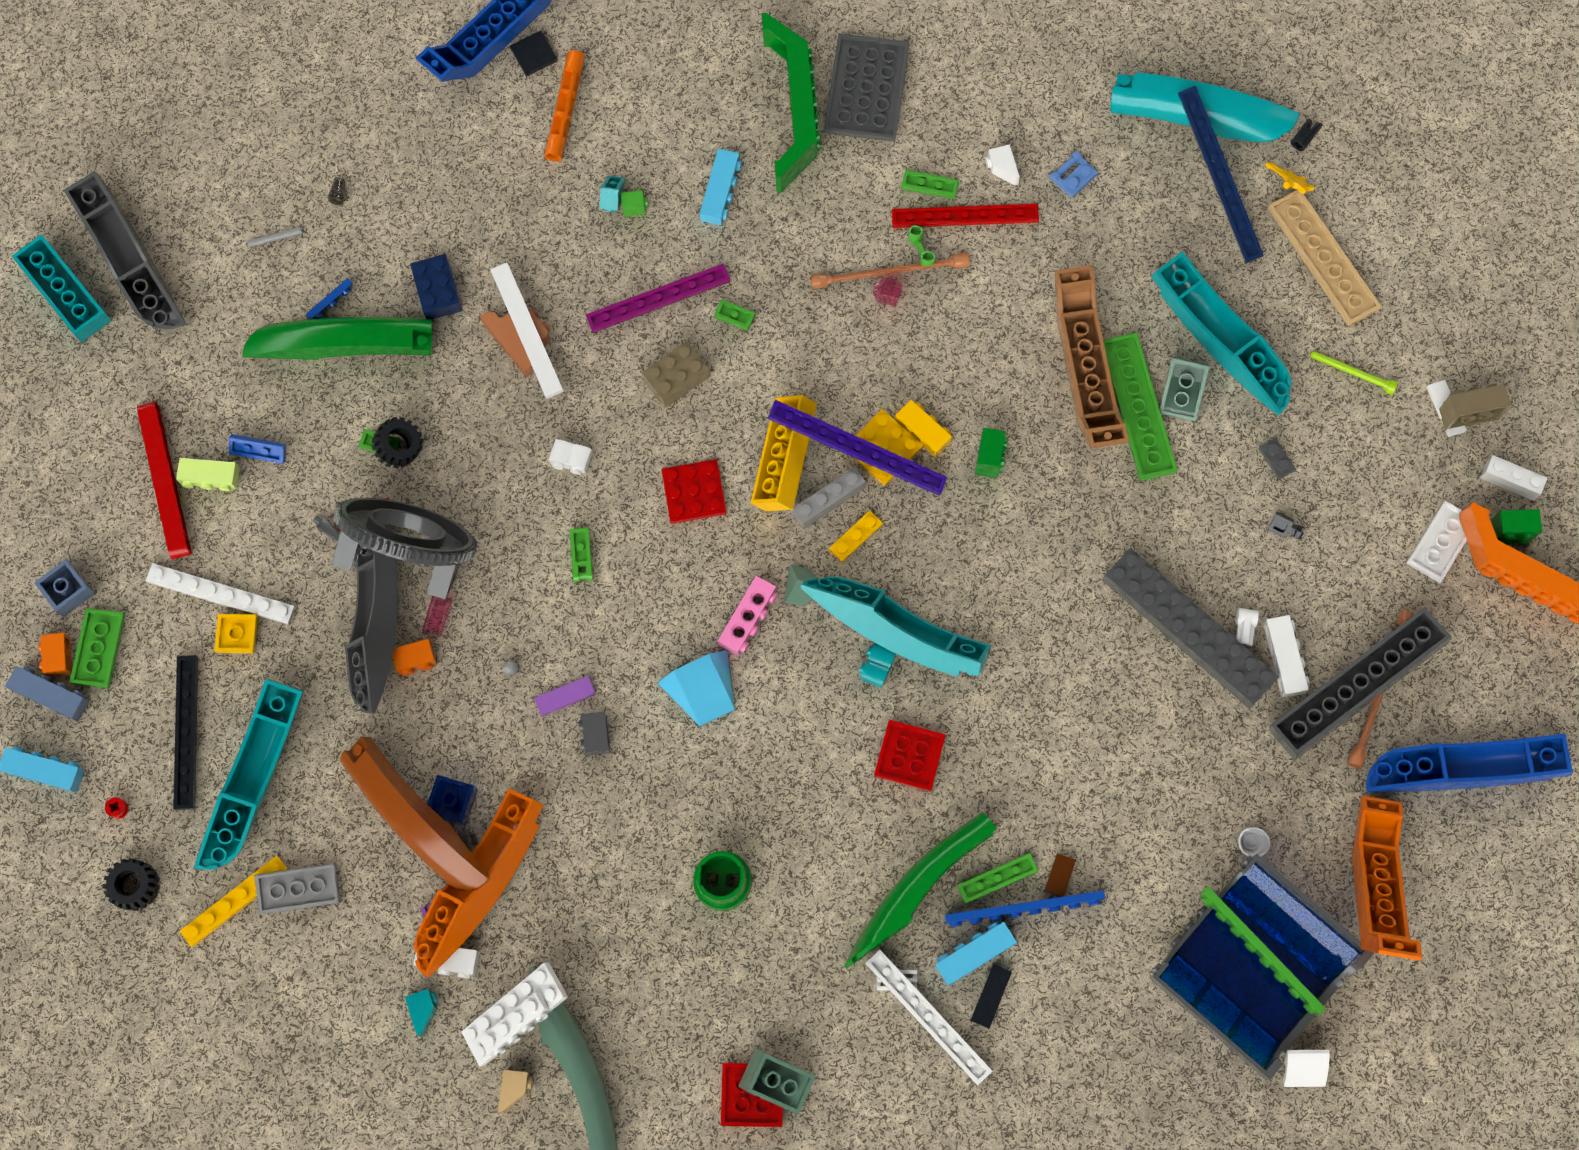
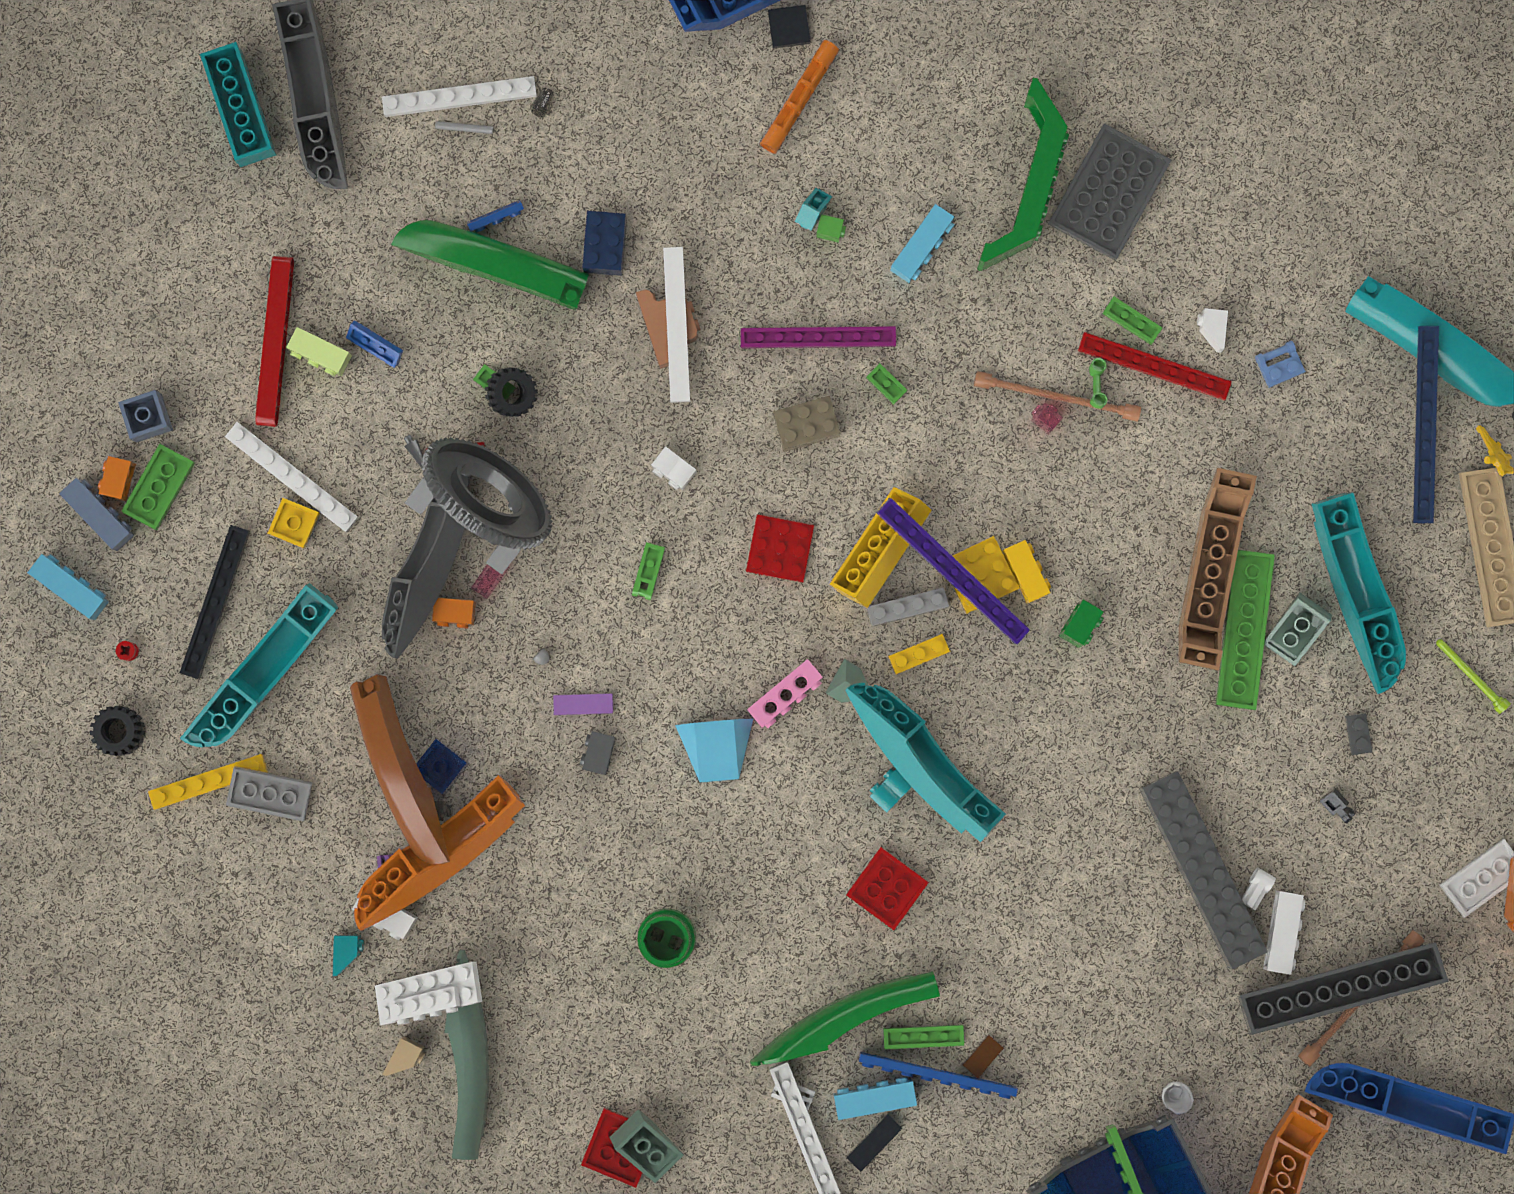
camera: 20 degrees right, 10 degrees up
none -> white plate [382,76,537,117]

